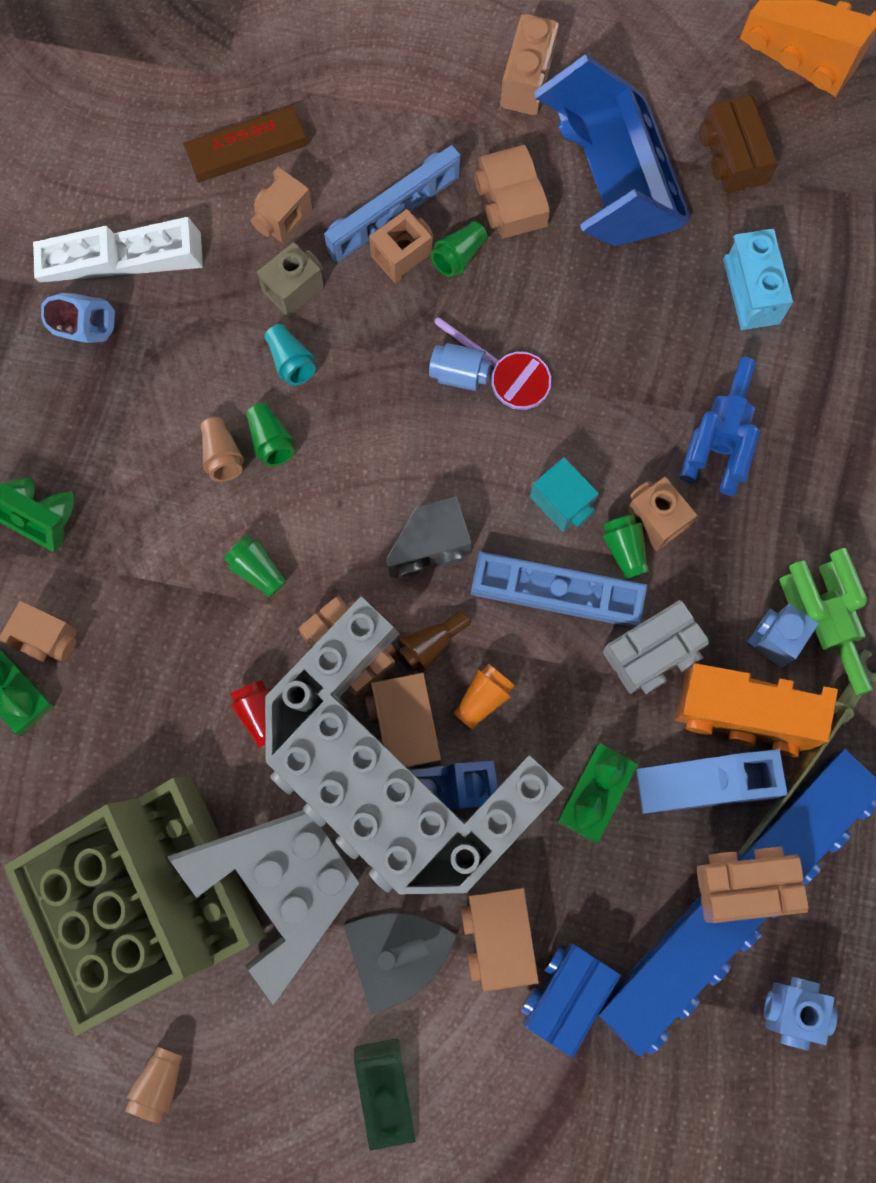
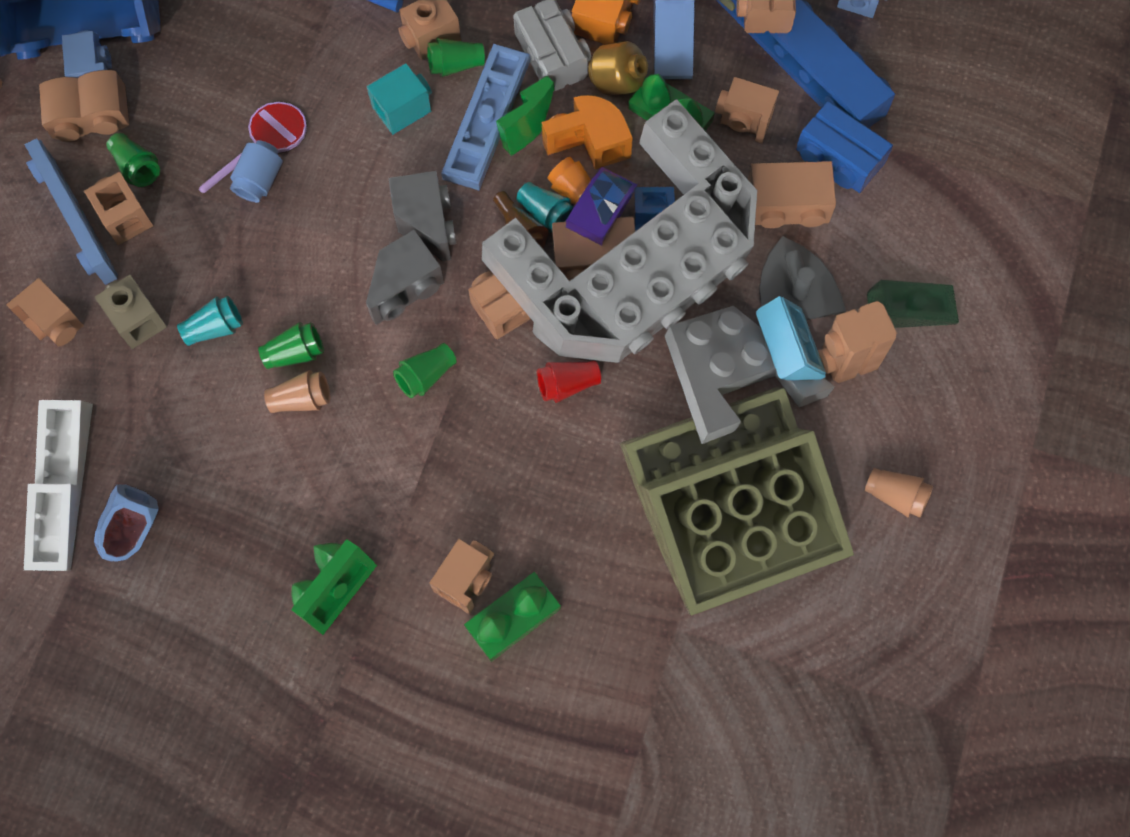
camera: 80 degrees left, 5 degrees down
none -> medium blue brick [62,30,112,78]
none -> flat silver slope [366,230,444,325]
none -> green slope [496,76,555,156]
none -> teal cone [516,182,574,233]
none -> orange brick [542,95,633,169]
none -> slope [565,167,637,246]
none -> pearl gold head [588,41,648,96]
none -> nougat brick [715,77,779,143]
none -> medium azure slope [756,296,826,381]
none -> nougat brick [818,301,897,383]

